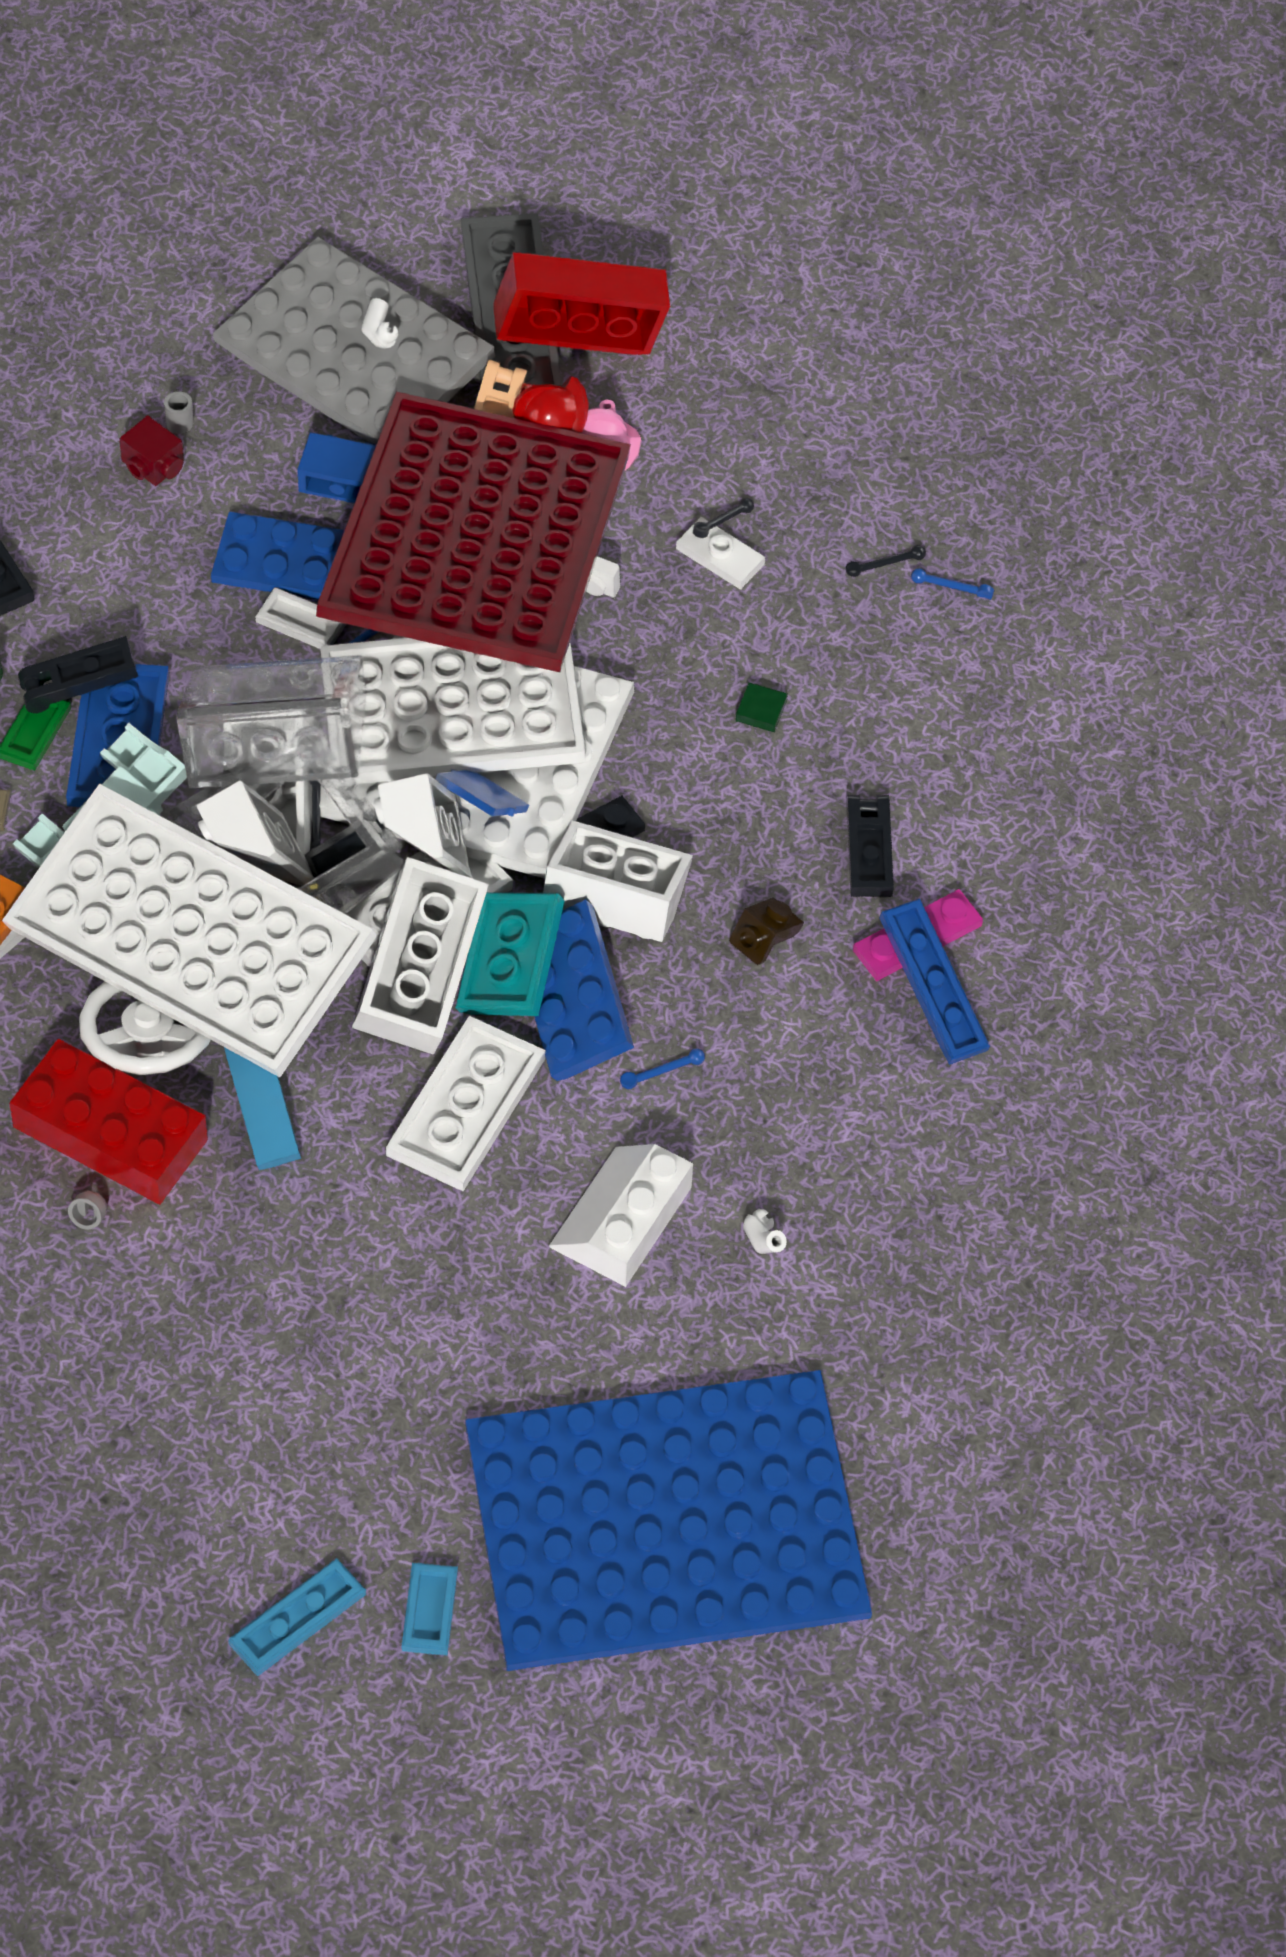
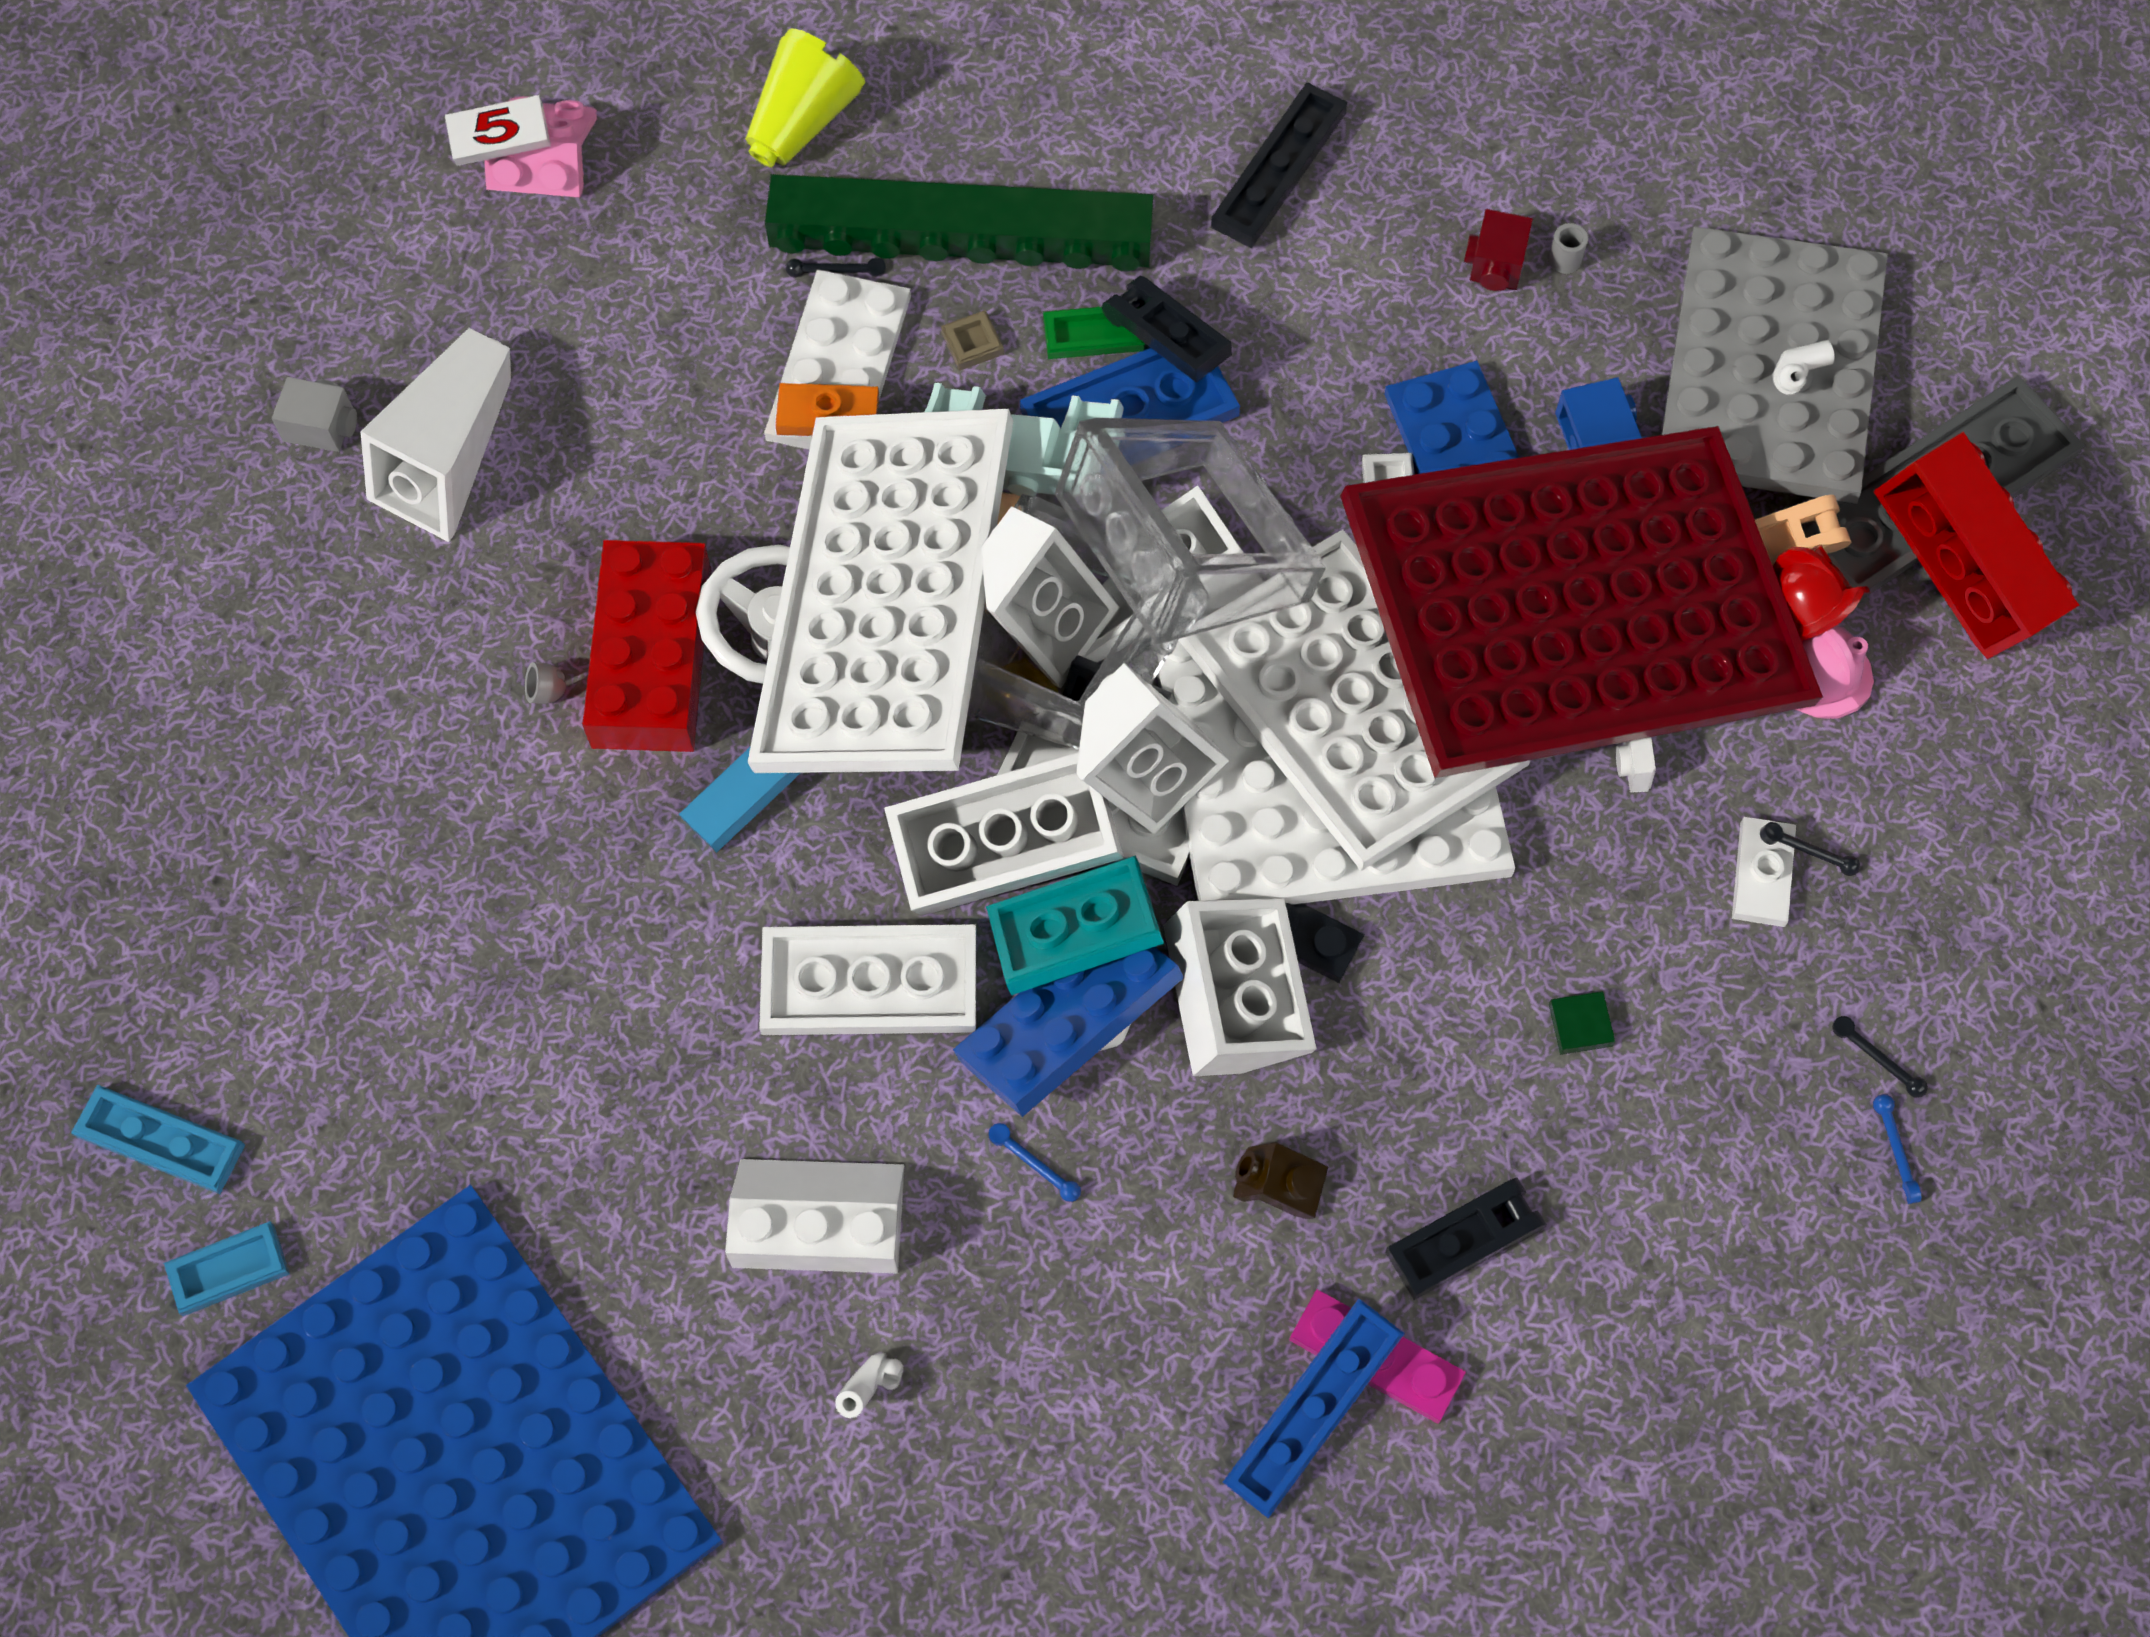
camera: 65 degrees right, 10 degrees up
blue piece [435,769,530,817] -> none

